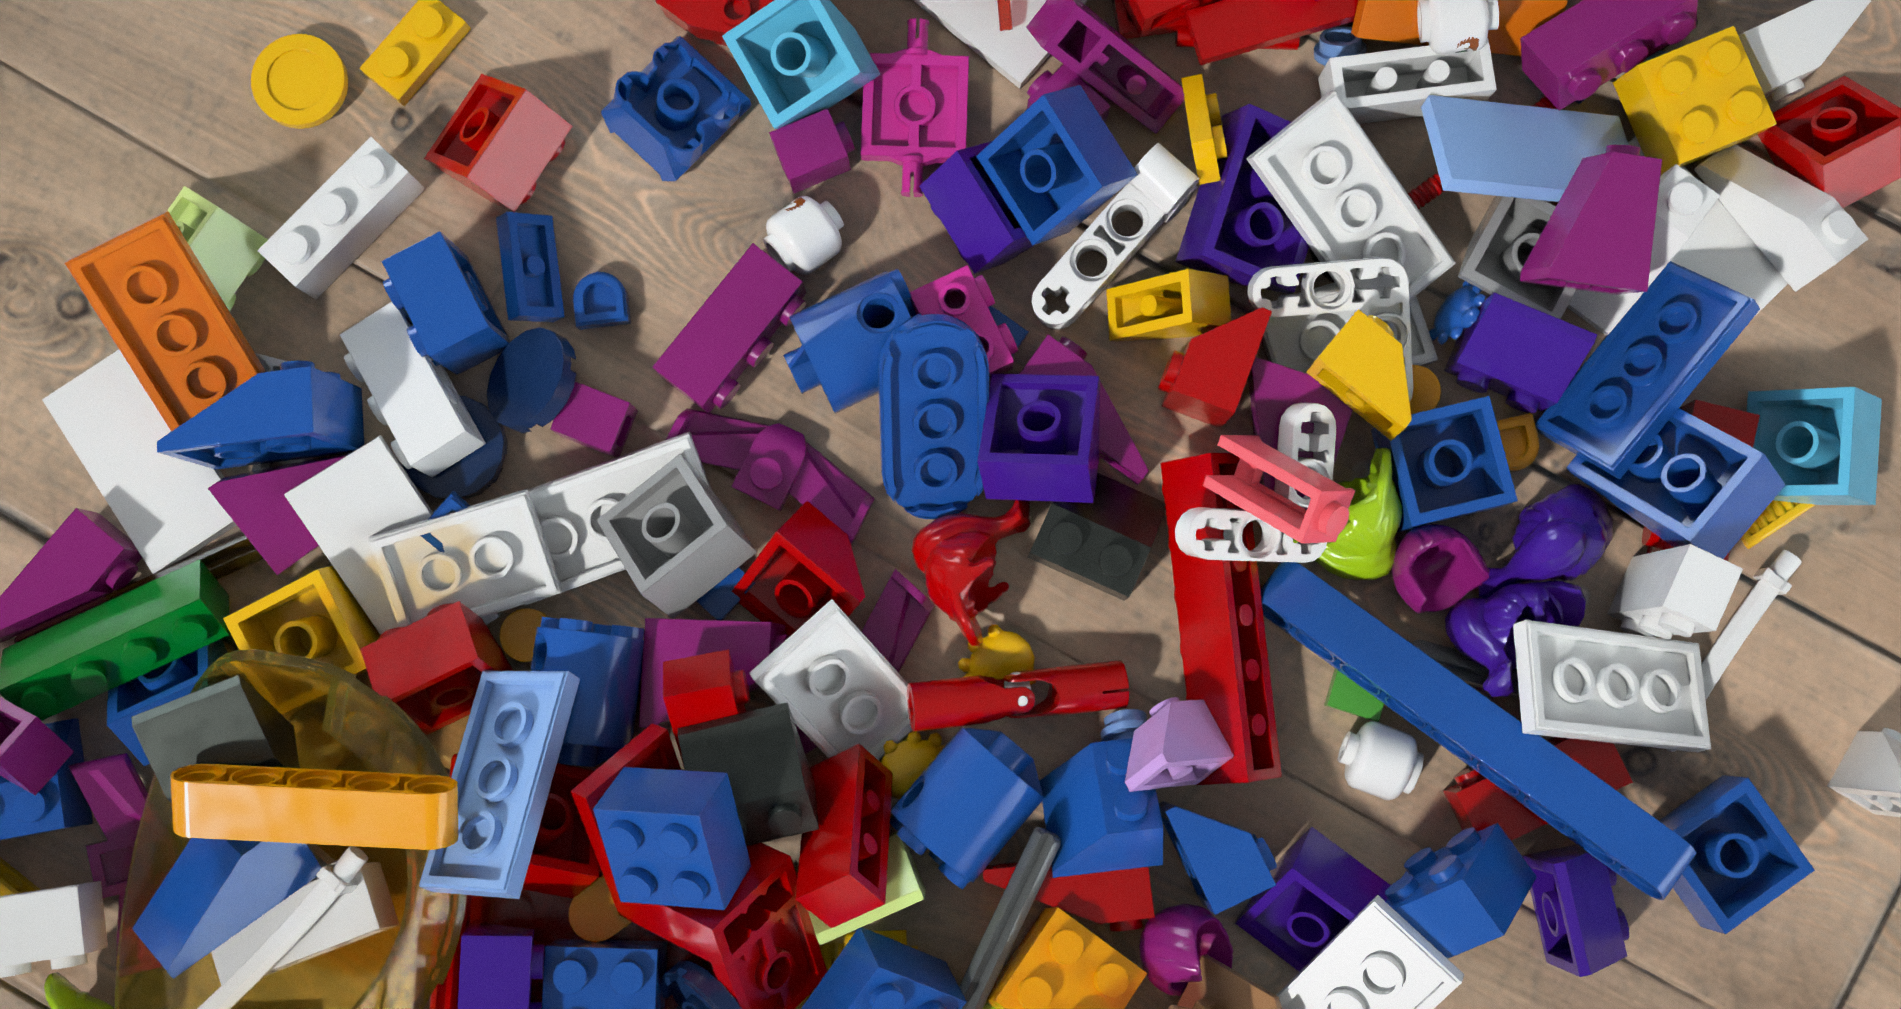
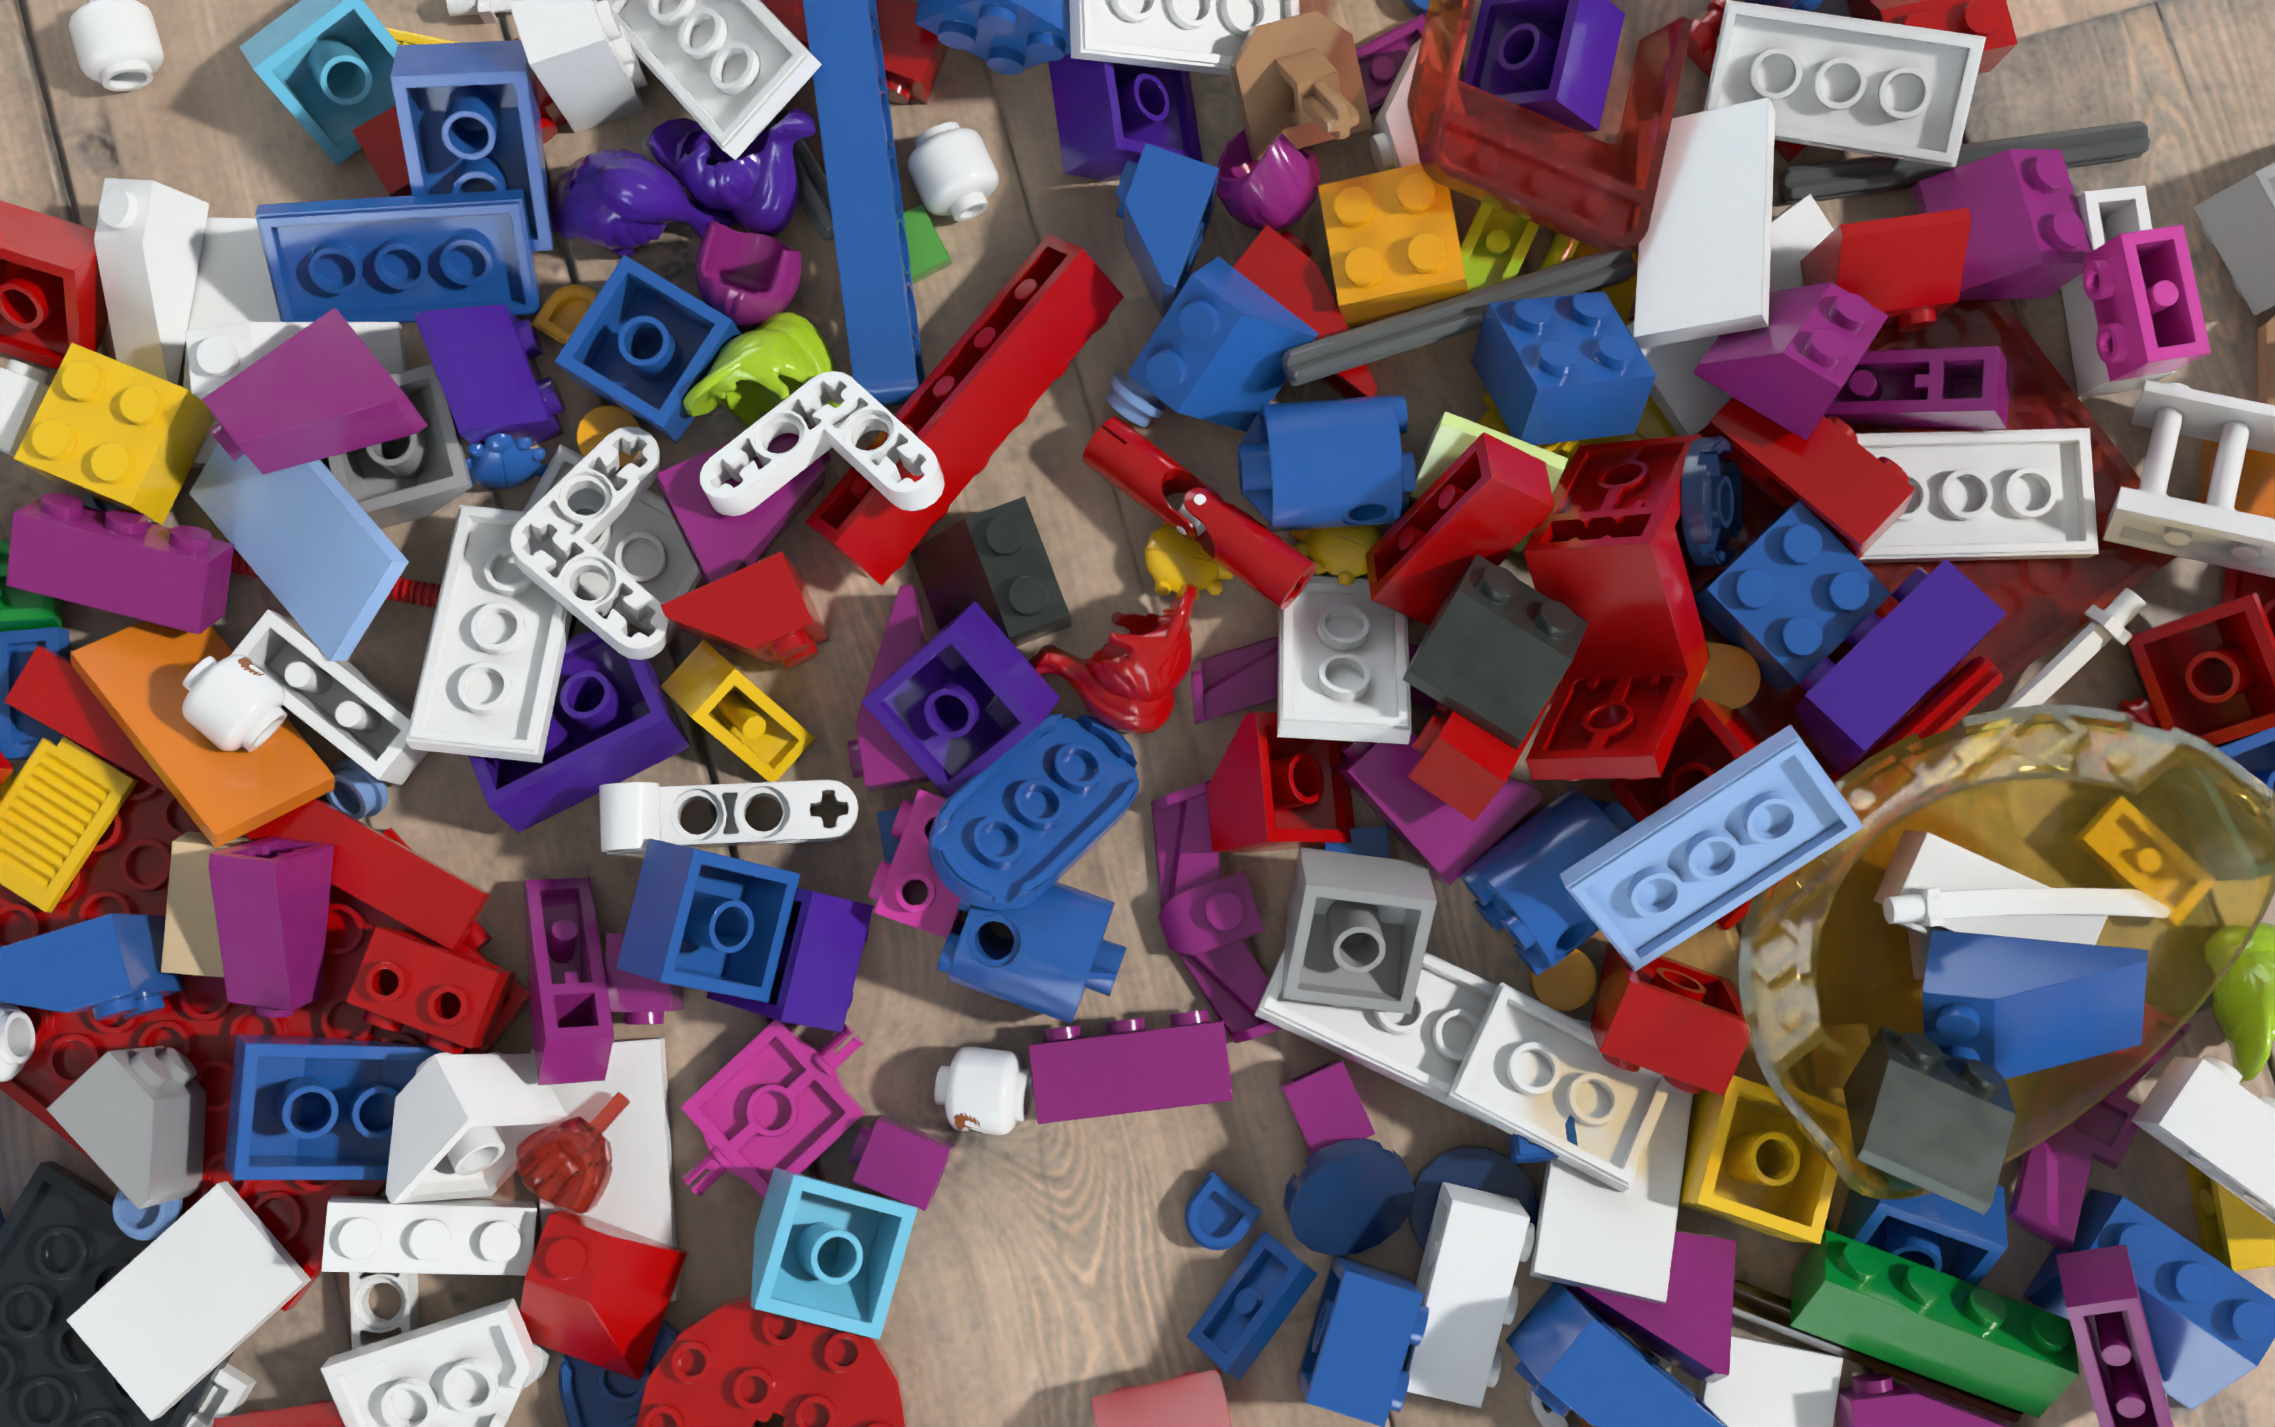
camera: 140 degrees left, 0 degrees up
light orange beam [170,764,459,850] -> none
blue brick [593,767,751,910] -> none
blue slope [601,36,752,181] -> none
lavender slope [1125,697,1234,792] -> none
yellow plate [1181,74,1228,185] -> none
coral window [1203,435,1355,544] -> none
yellow slope [1306,309,1412,441] -> none

